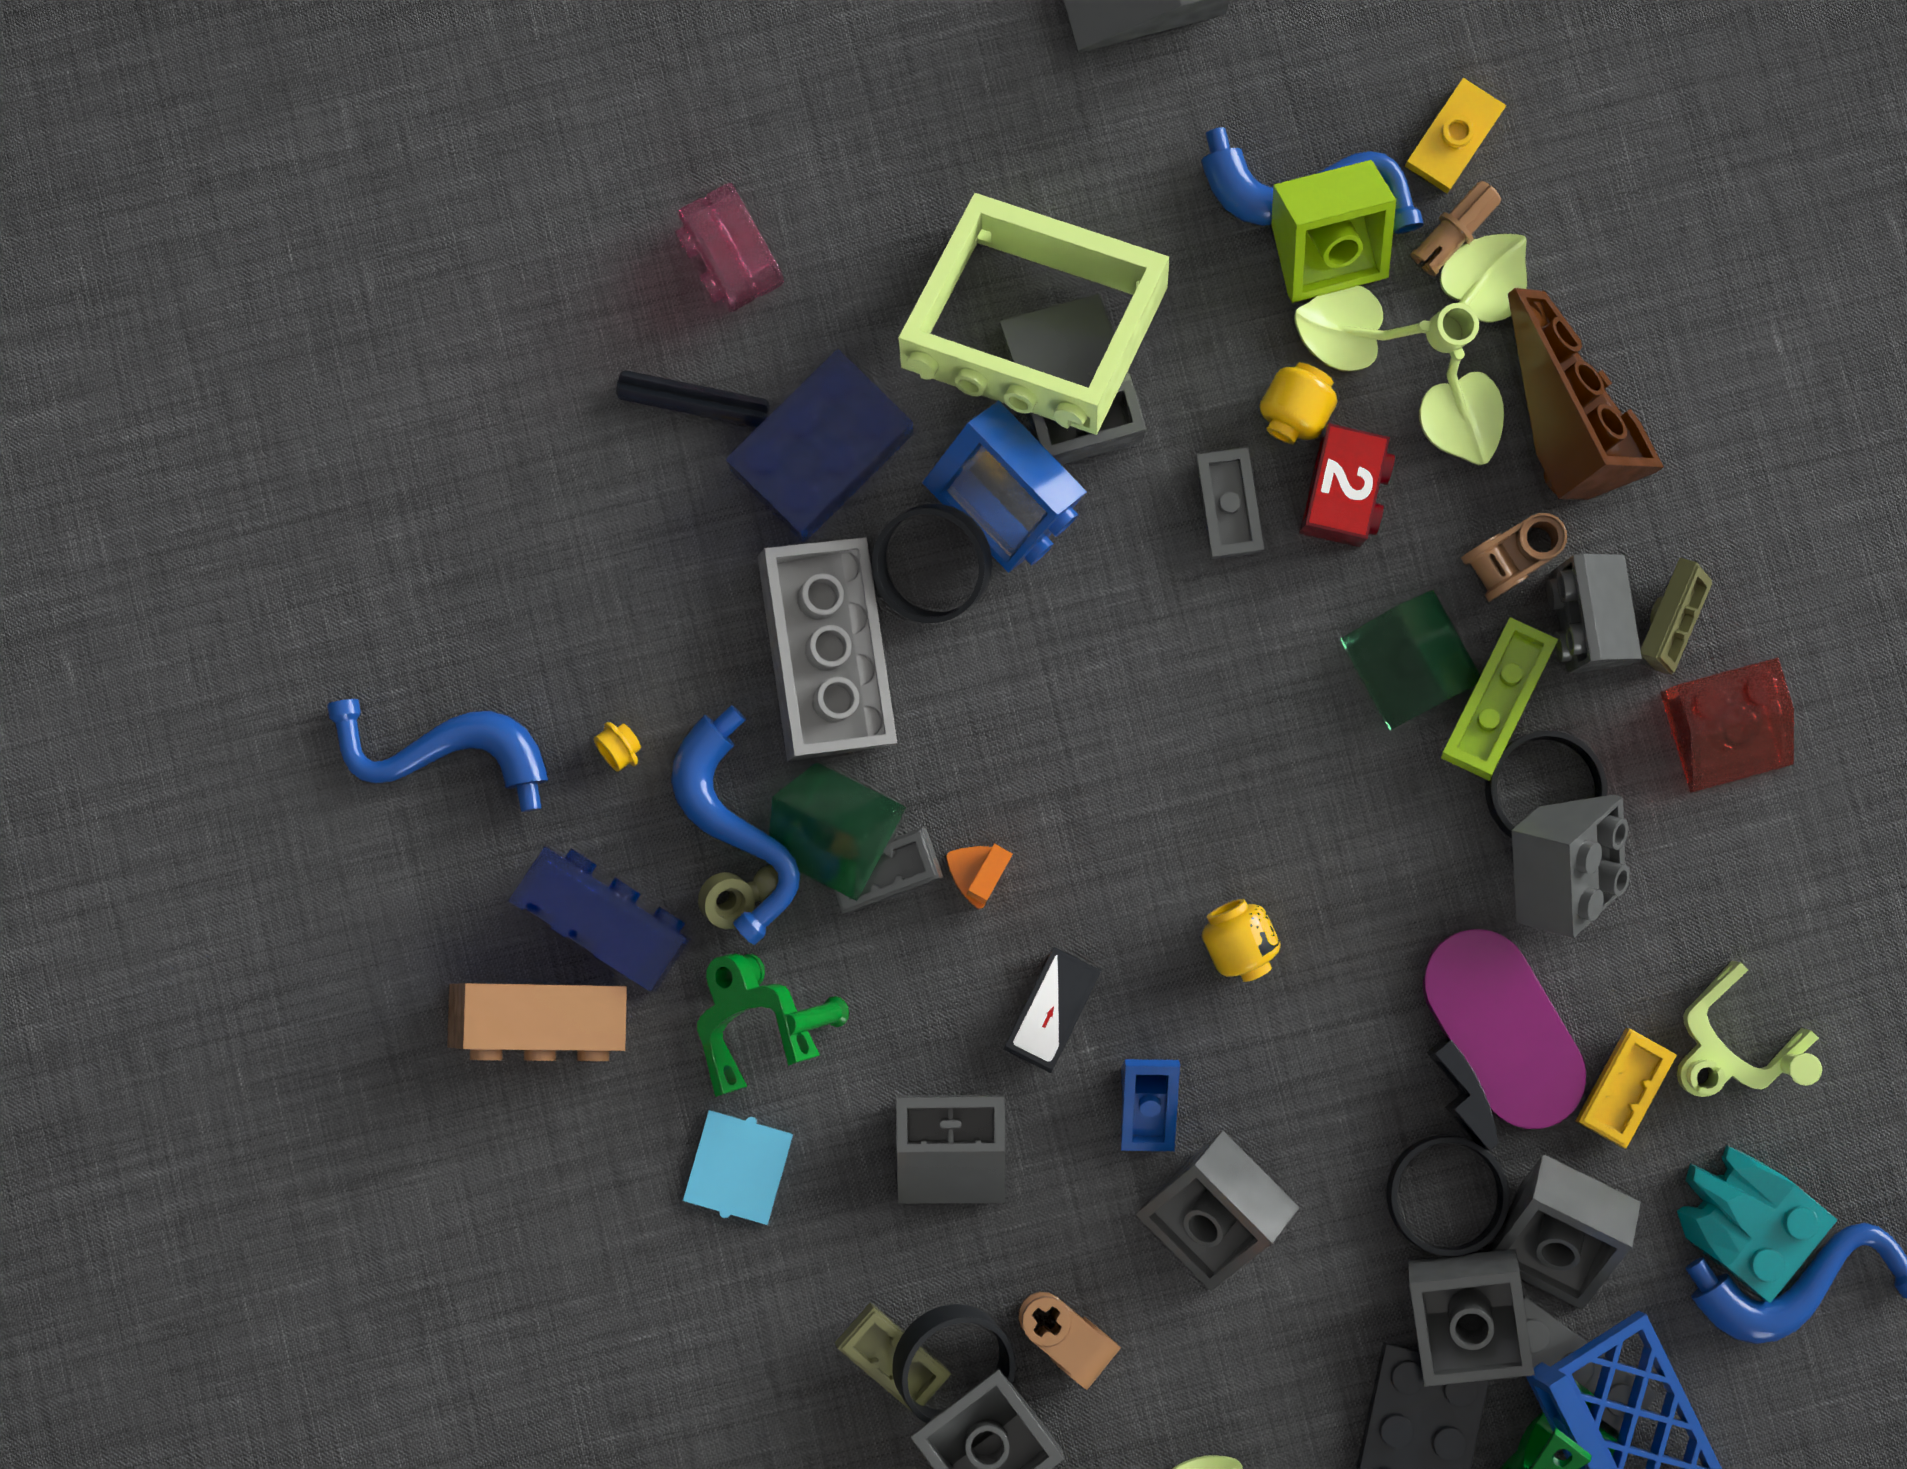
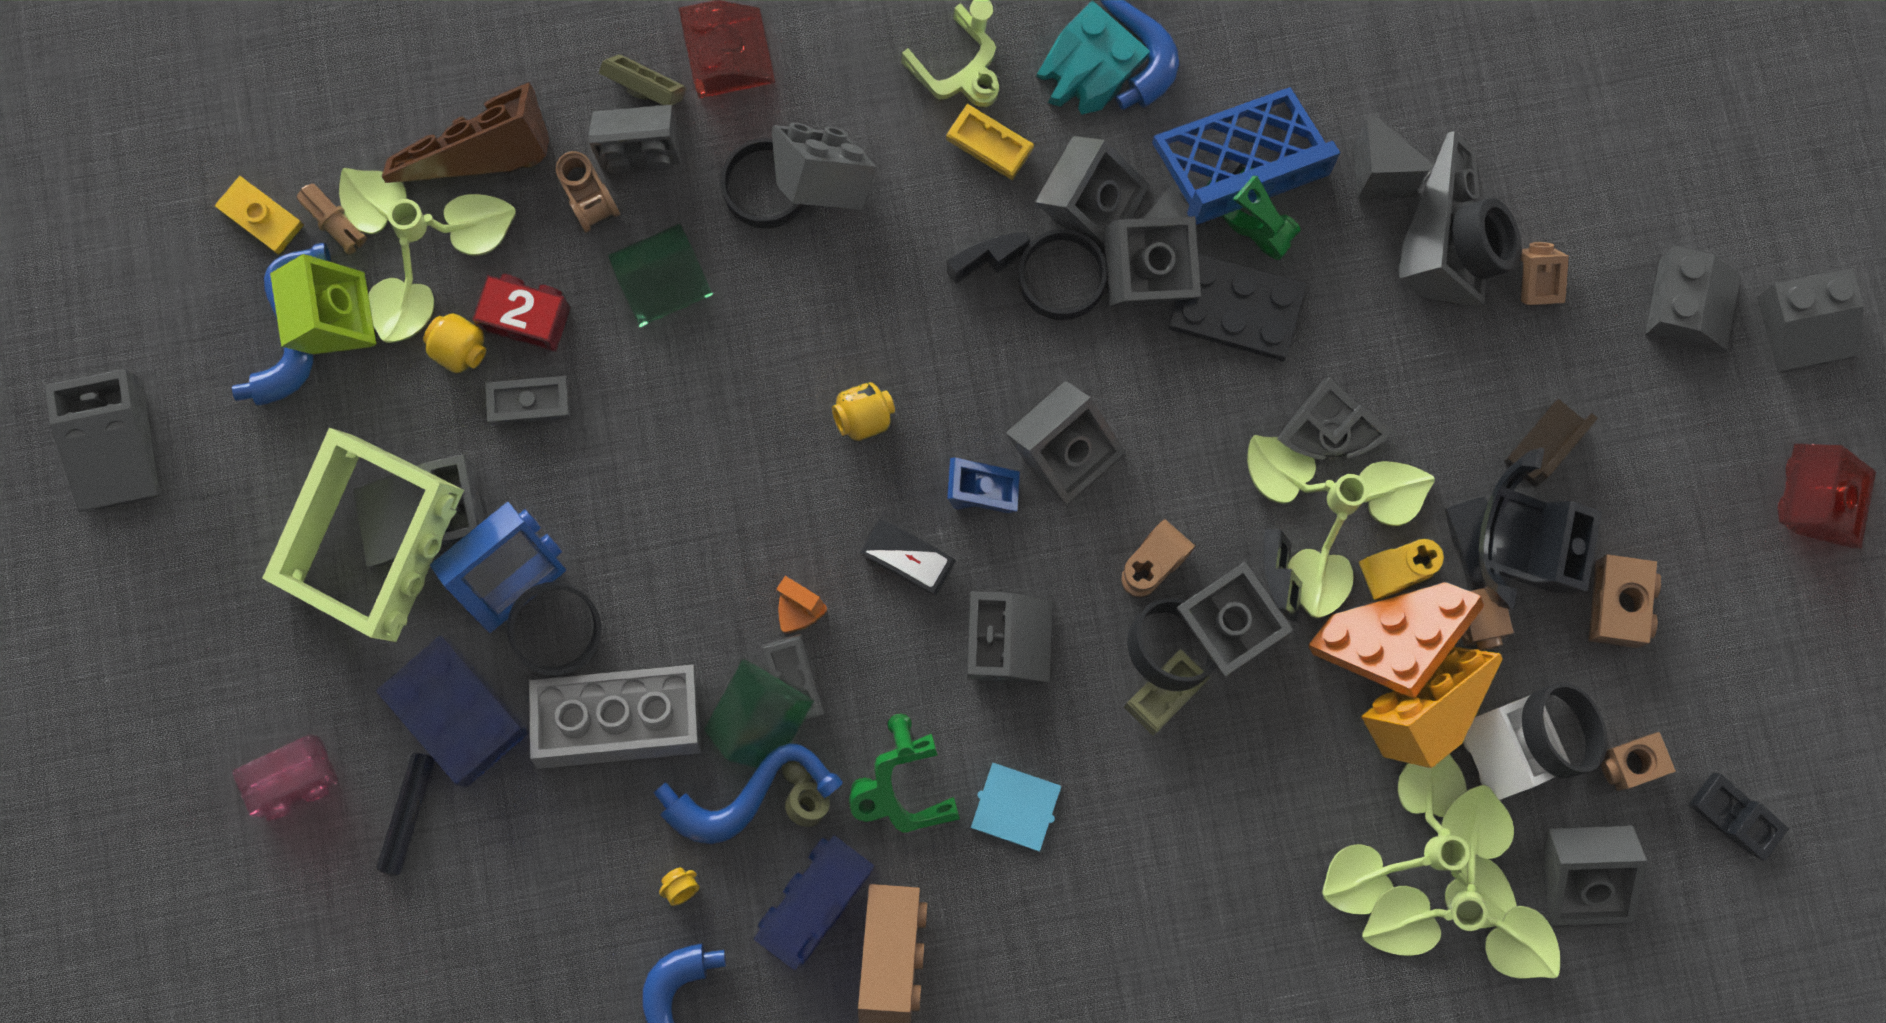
camera: 85 degrees left, 5 degrees down
magenta tile [1423,929,1586,1129] -> none
lime plate [1441,617,1558,781] -> none

